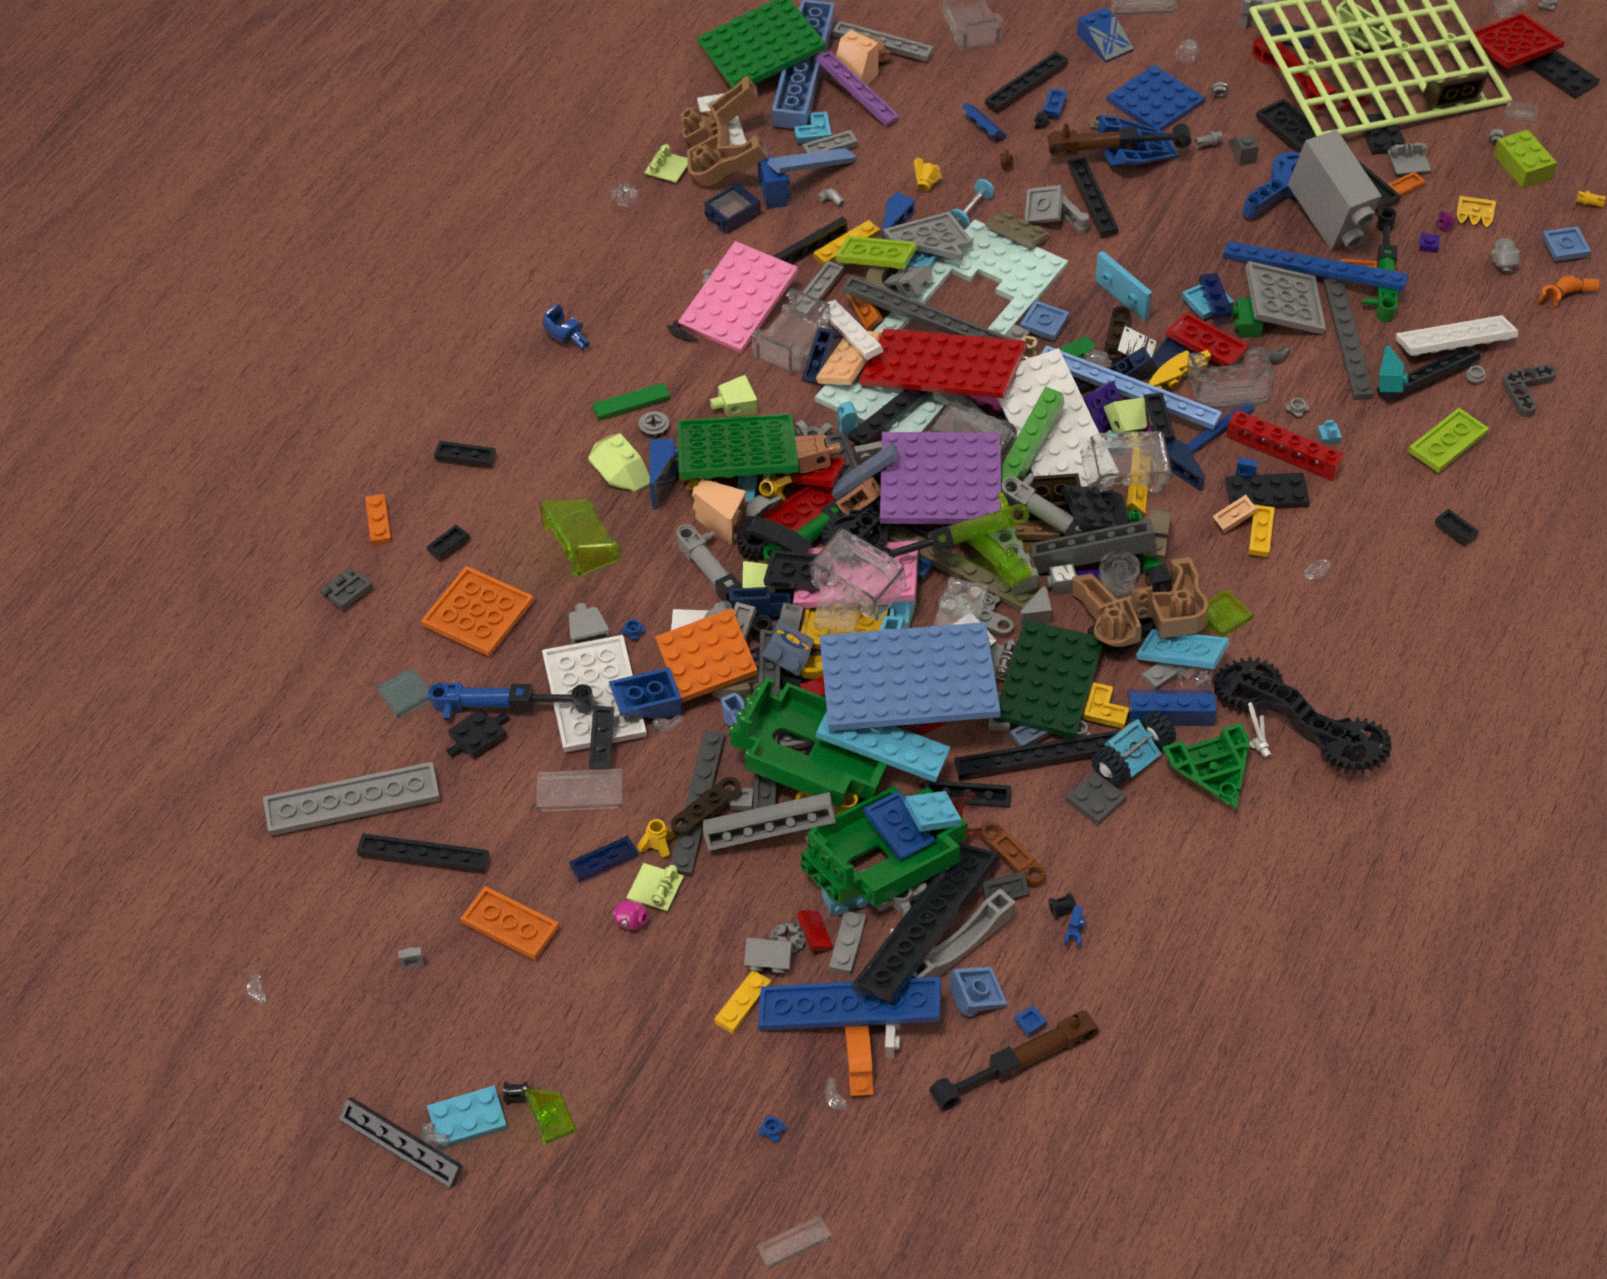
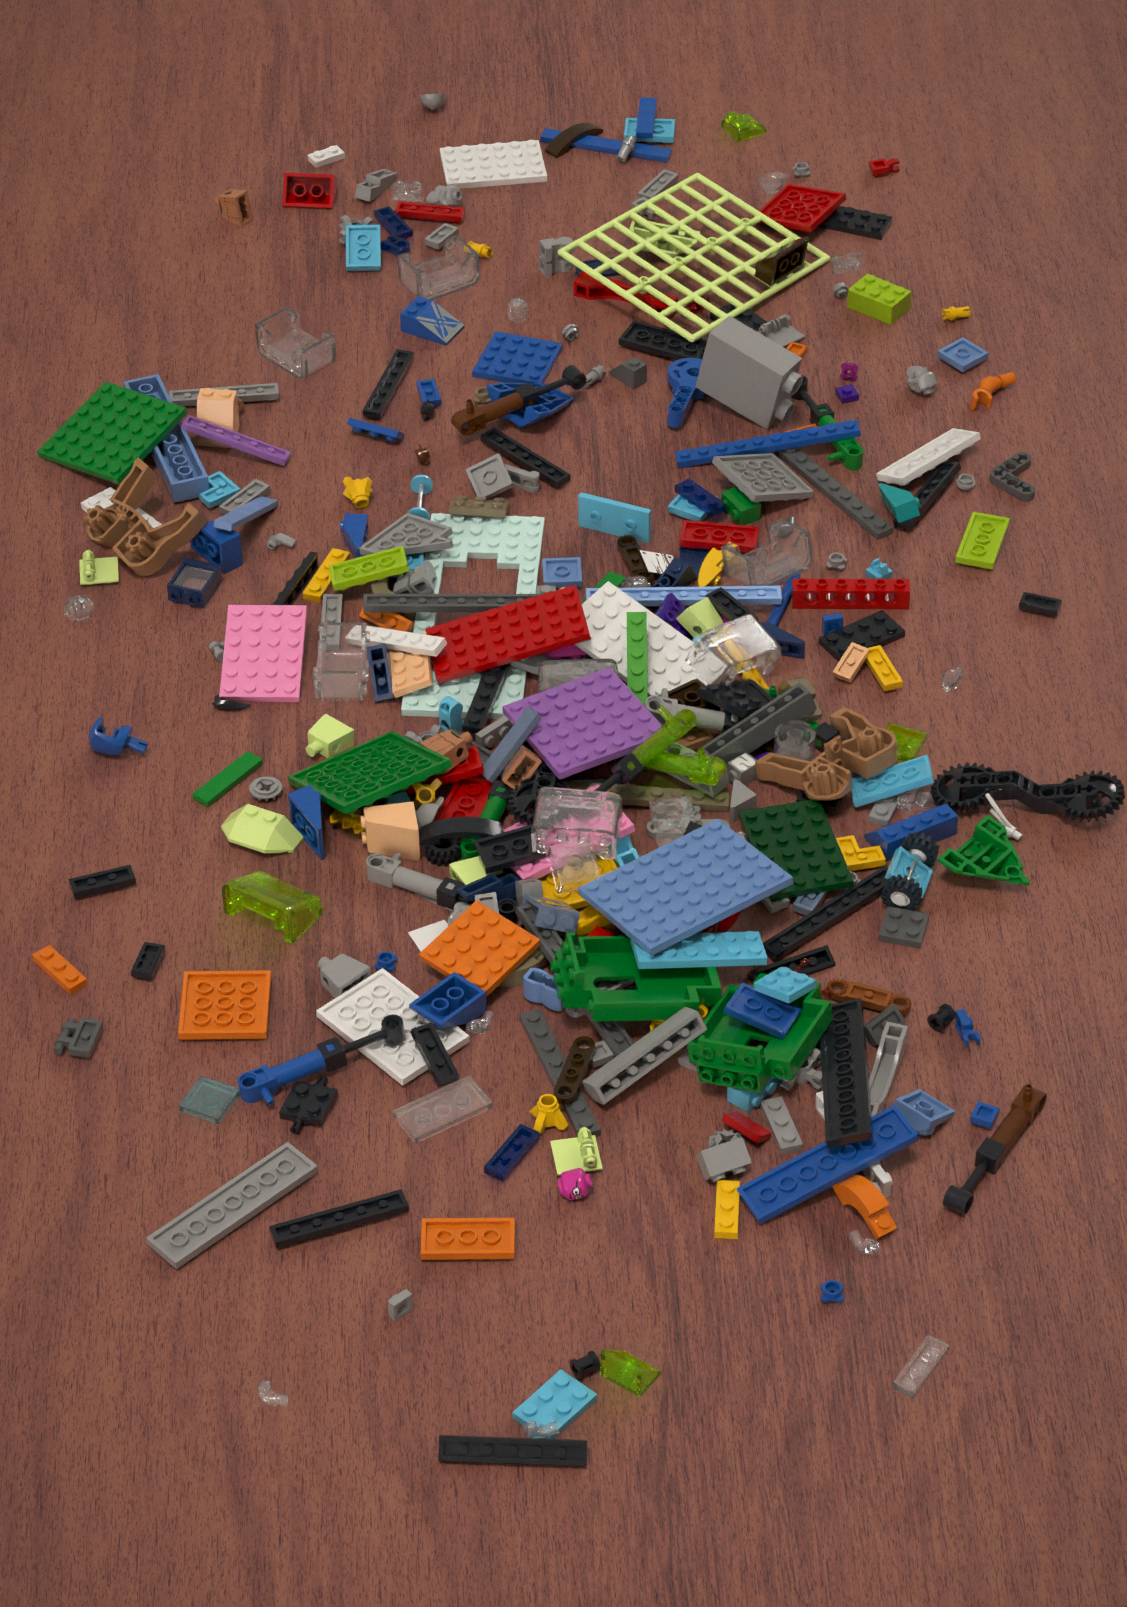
camera: 30 degrees left, 10 degrees down
yellow plate [1456,196,1496,227] -> none

